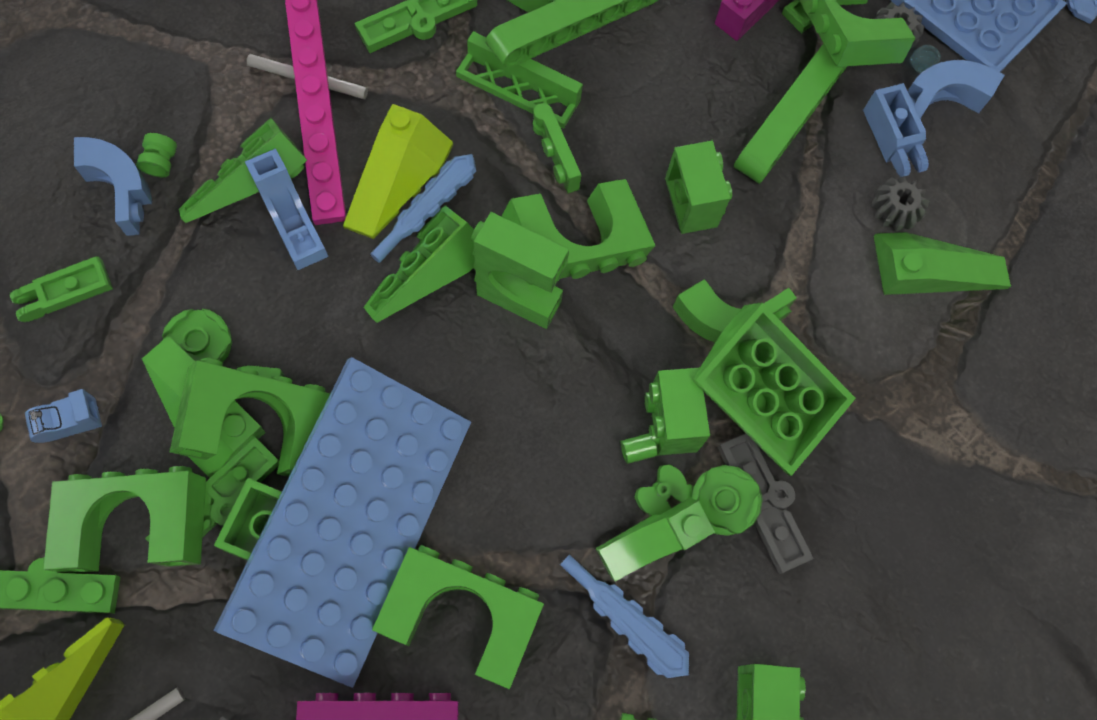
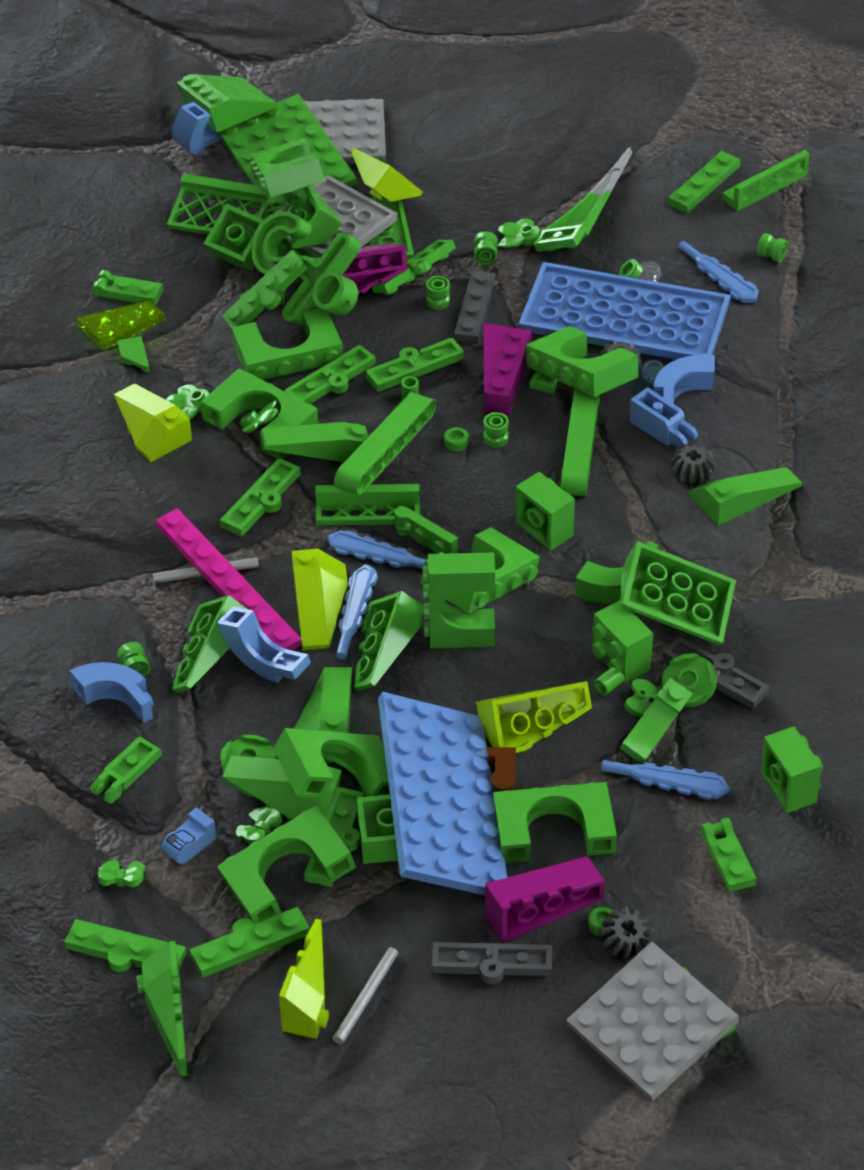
camera: 20 degrees left, 25 degrees down
none -> bright green piece [236,807,283,844]
none -> bright green wedge [294,667,352,733]
none -> medium blue sword [327,530,425,570]
none -> bright green tile [444,428,469,451]
none -> lime wedge [476,681,592,753]
none -> bright green wheel [483,412,509,448]
none -> reddish brown leg [487,747,516,792]

